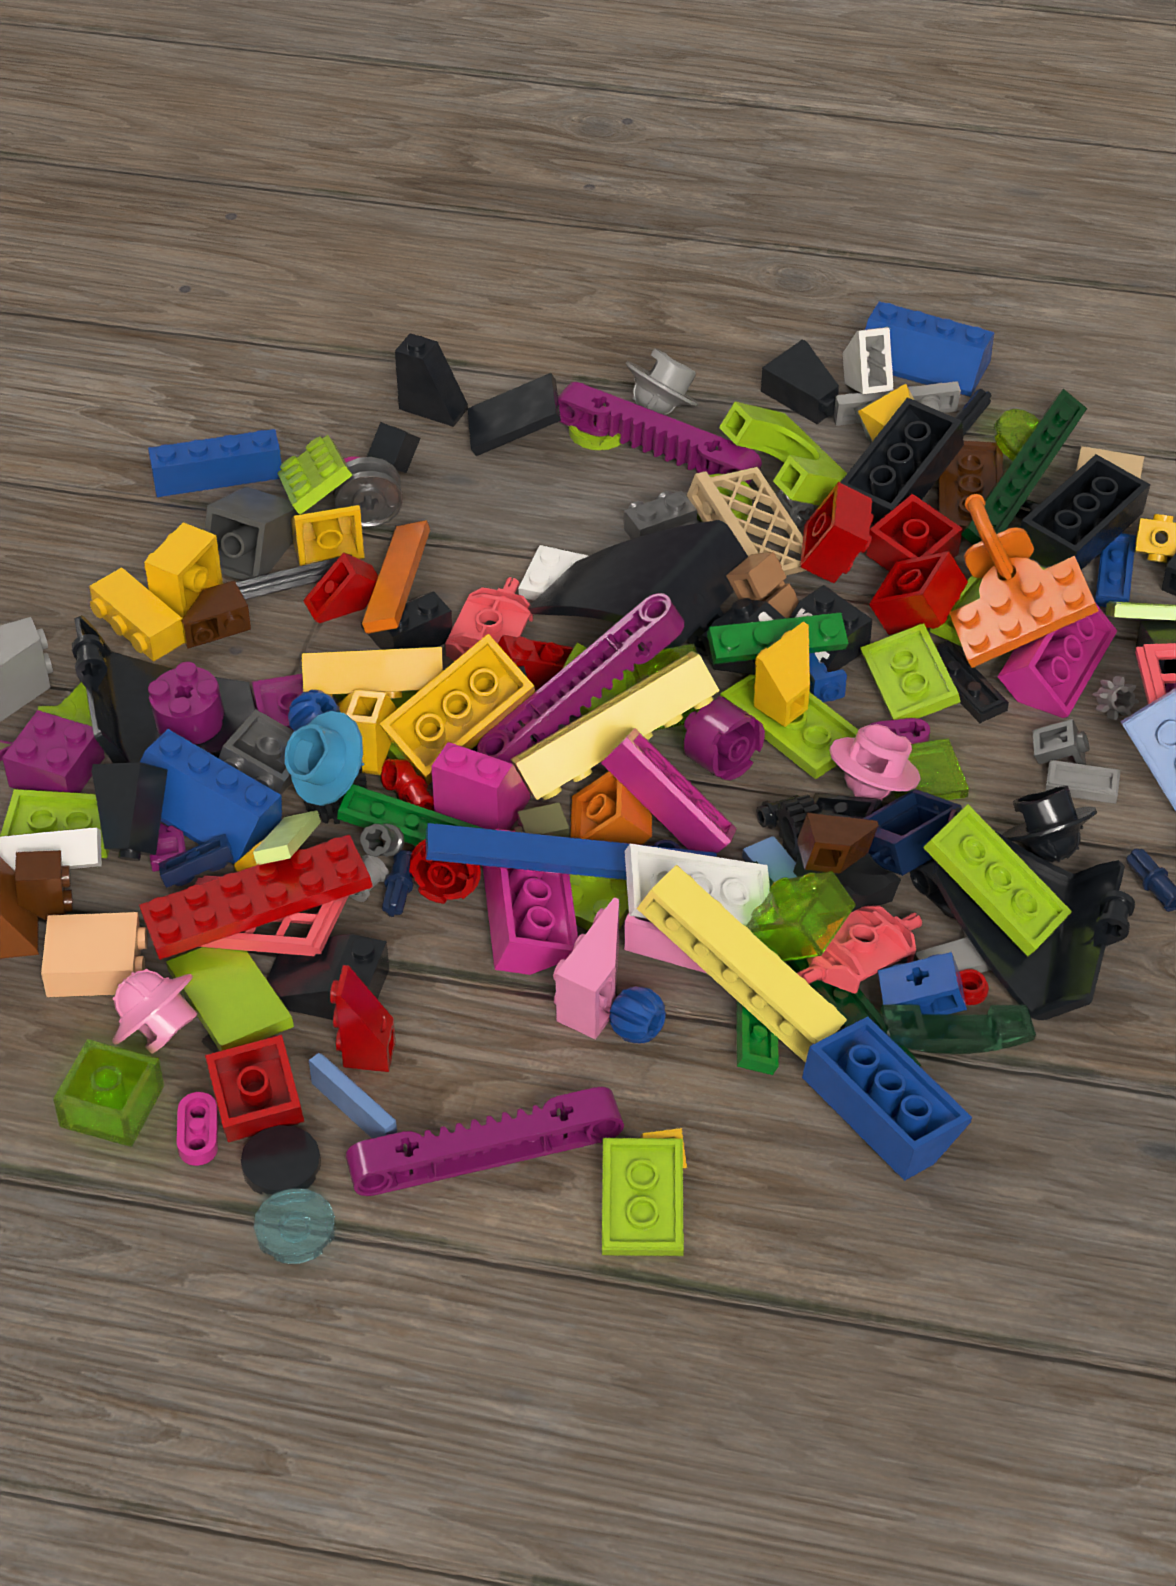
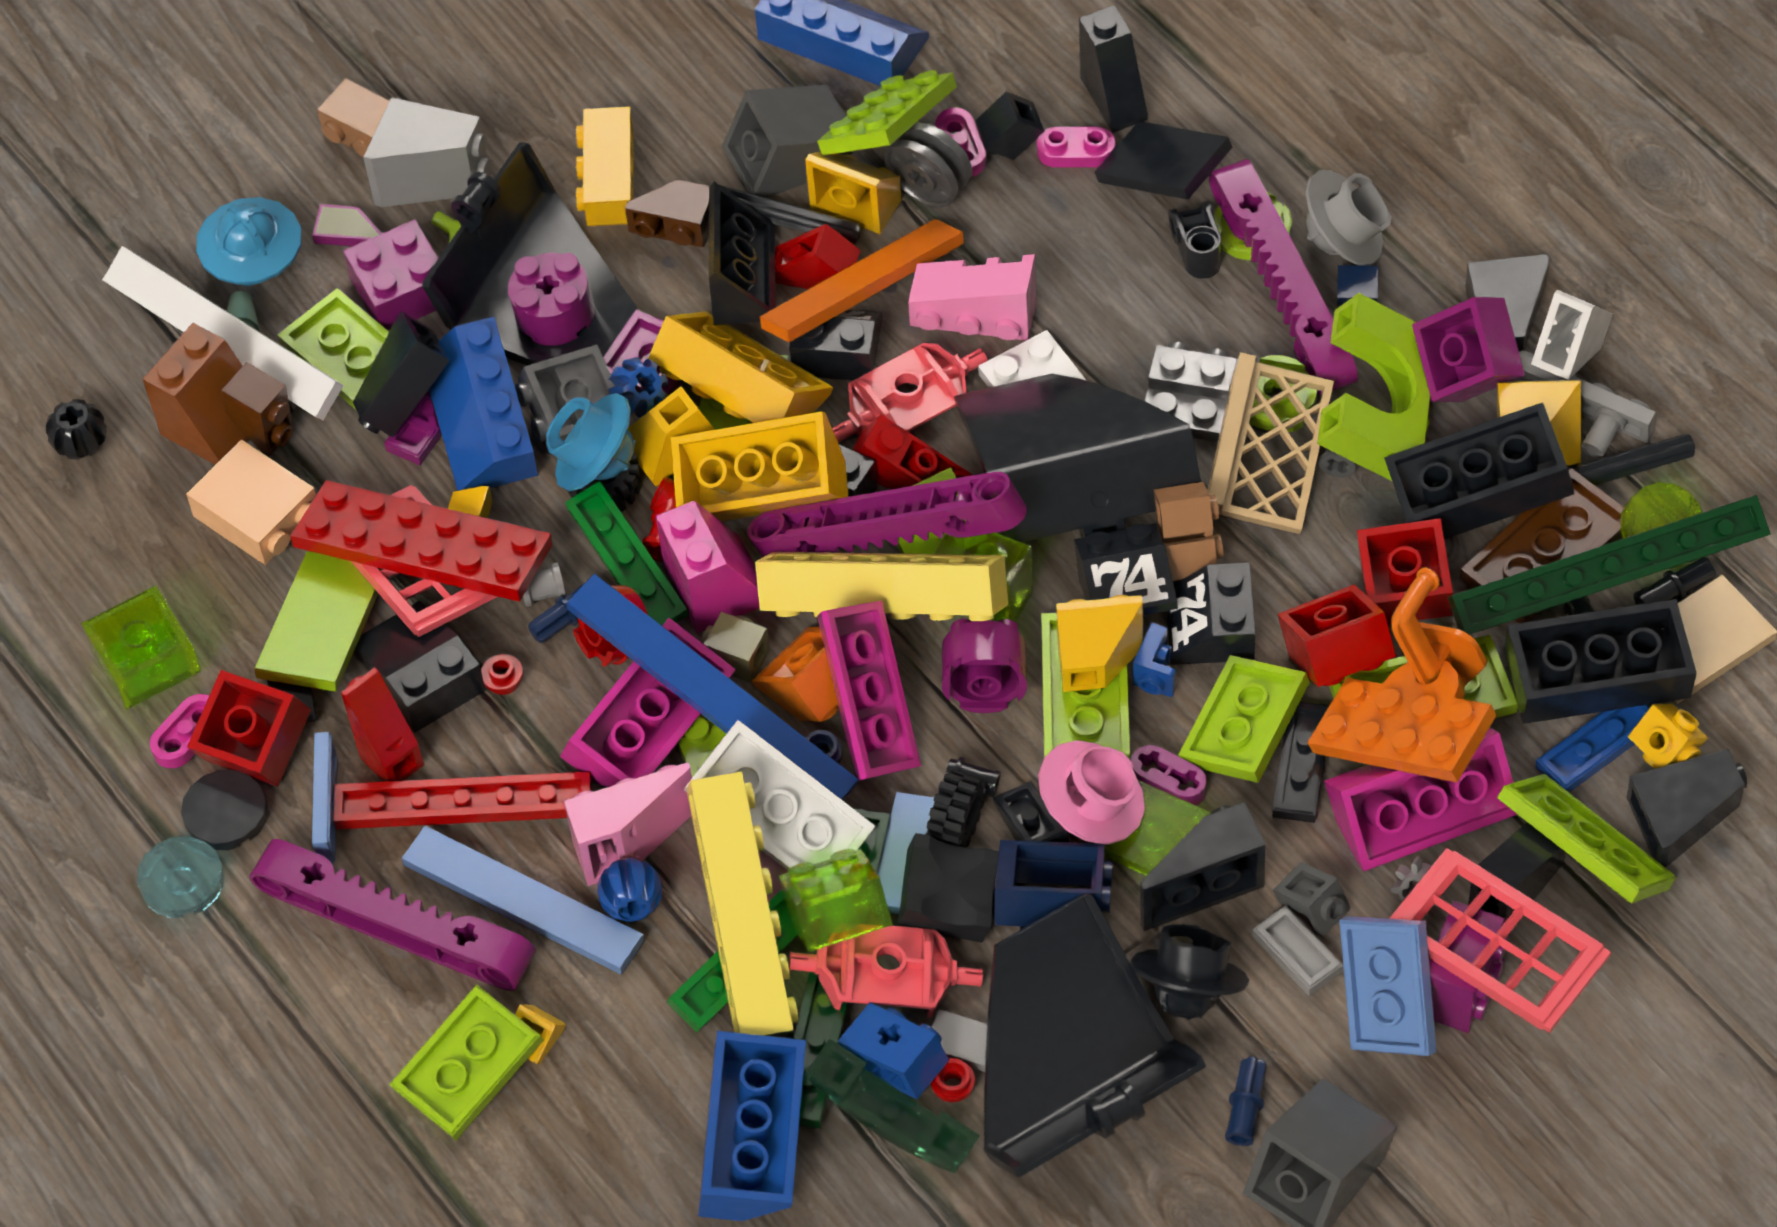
camera: 45 degrees right, 10 degrees up
bright pink helmet [112,968,197,1054] -> none
yellow brick [144,522,223,619] -> none
dark blue plate [159,834,234,888] -> none
yellowish green tile [253,810,321,865] -> none
dark grey bush [360,824,404,857] -> none
green plate [707,613,849,664] -> none
reddish brown slope [797,813,879,874] -> none
red brick [800,482,874,583] -> none
blue slope [865,301,994,397] -> none
lime plate [923,804,1072,956] -> none
none -> red plate [333,772,592,830]
none -> medium blue tile [402,826,644,975]
none -> plate [481,654,523,695]
none -> black slope [709,182,776,325]
none -> bright pink wedge [908,254,1037,340]
none -> dark pink plate [1037,127,1115,167]
none -> black slope [1140,802,1266,931]
none -> black piece [1168,201,1221,279]
none -> dark blue tile [1337,265,1378,306]
none -> magenta brick [1412,297,1525,402]
none -> black axle [1633,558,1716,605]

